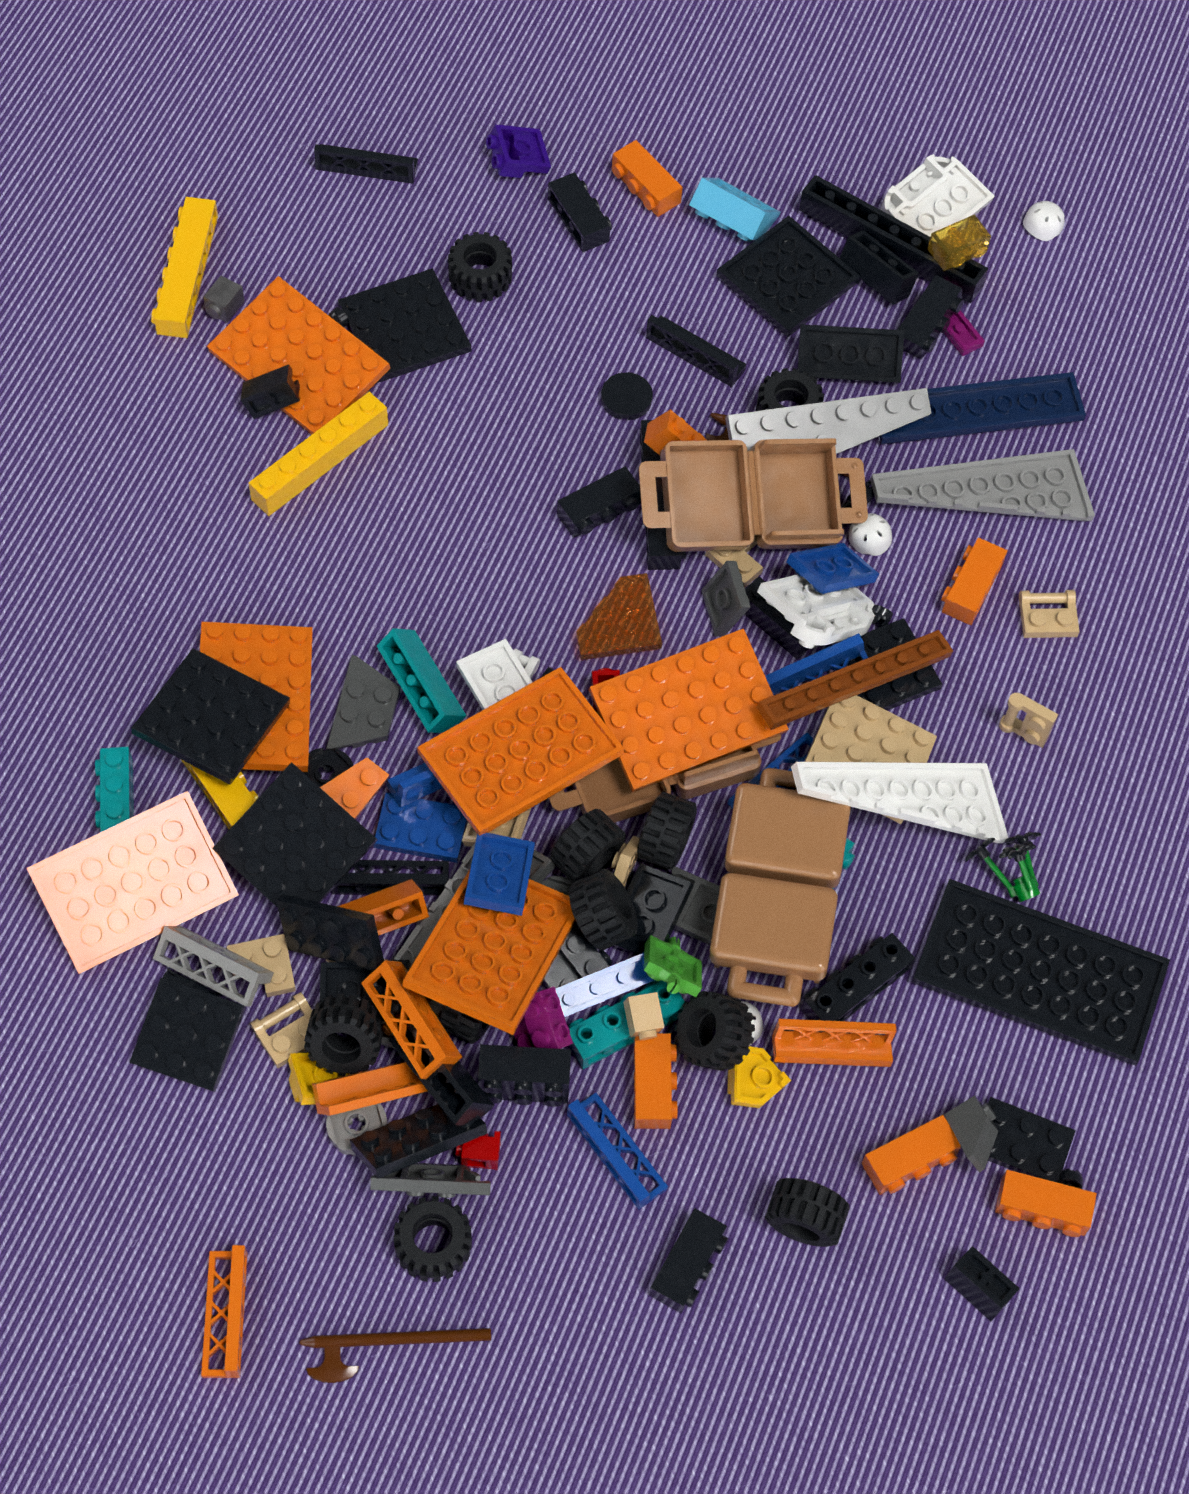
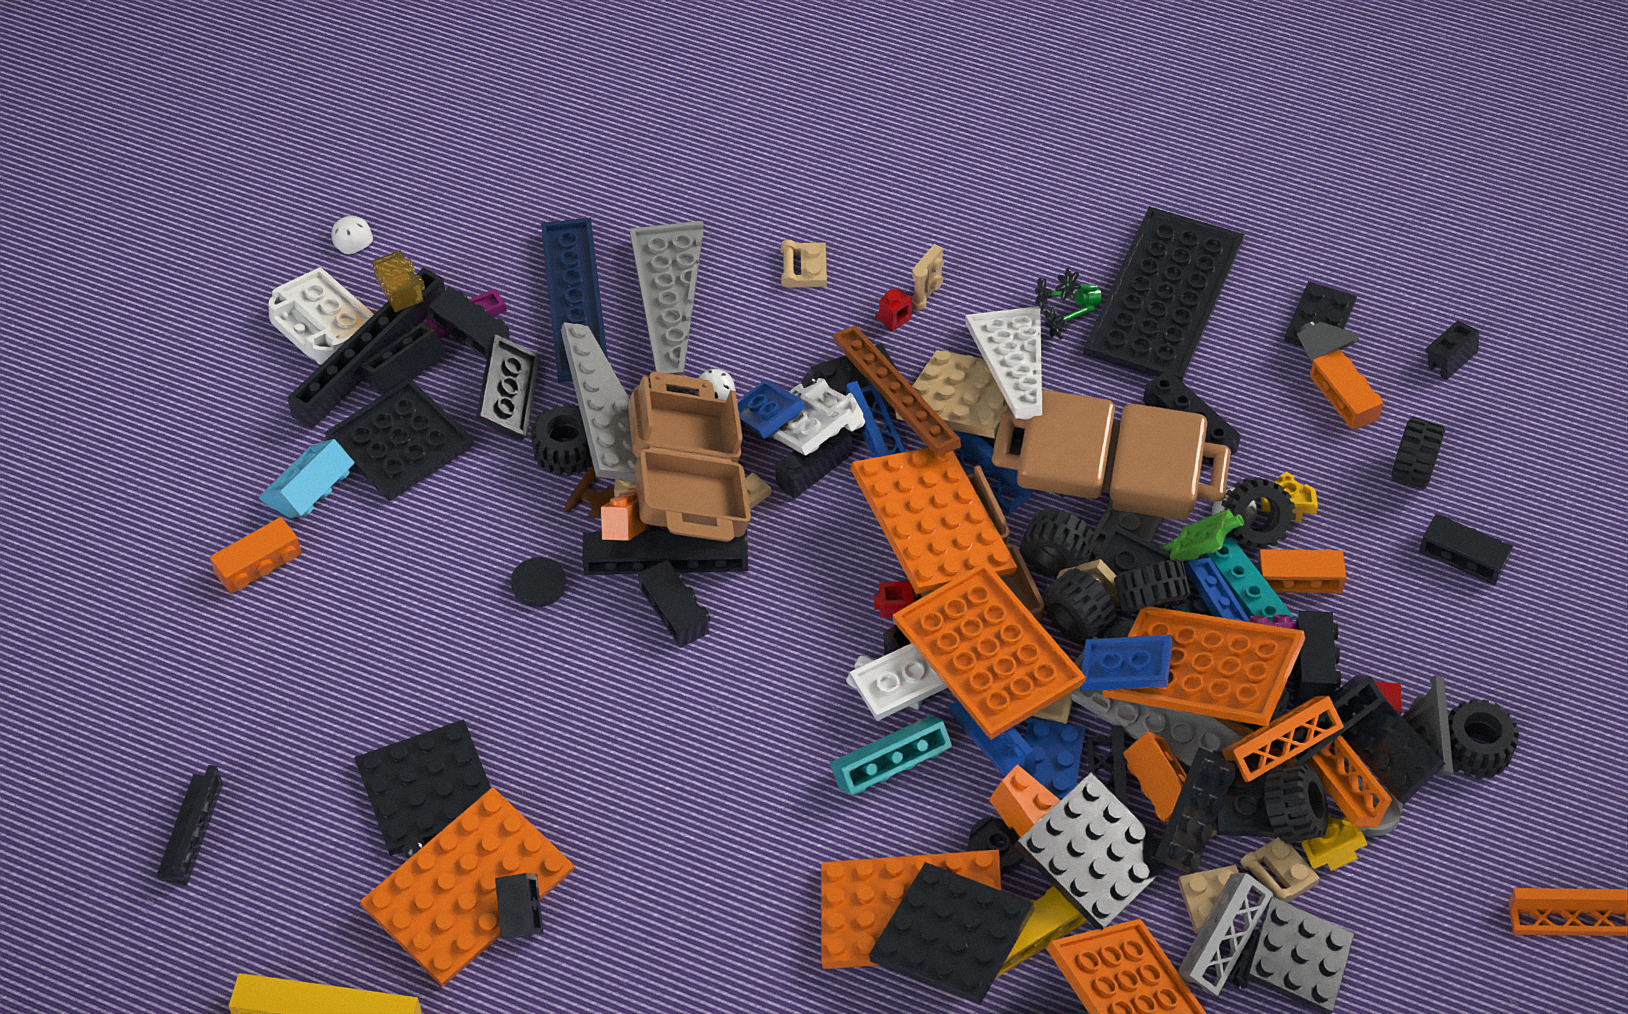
camera: 85 degrees left, 10 degrees down
flat silver brick [203,276,245,323] -> none
yellow brick [248,391,388,516] -> none
reddish brown piece [299,1328,491,1383] -> none
dark grey wing [327,655,400,750] -> none
black tyre [448,232,512,302] -> none
dark purple plate [486,124,551,178] -> none
black brick [548,172,612,252] -> none
blue fence [567,1093,668,1210] -> none
clear orange plate [576,573,662,660] -> none
tan brick [623,992,664,1040] -> none
black fence [646,315,746,387] -> none
dark grey plate [701,561,751,636] -> none
orange fence [772,1019,897,1067] -> none
orange brick [941,537,1008,625] -> none
orange brick [995,1170,1097,1237] -> none
black hinge [1058,1168,1083,1189] -> none
none -> red brick [875,287,912,332]

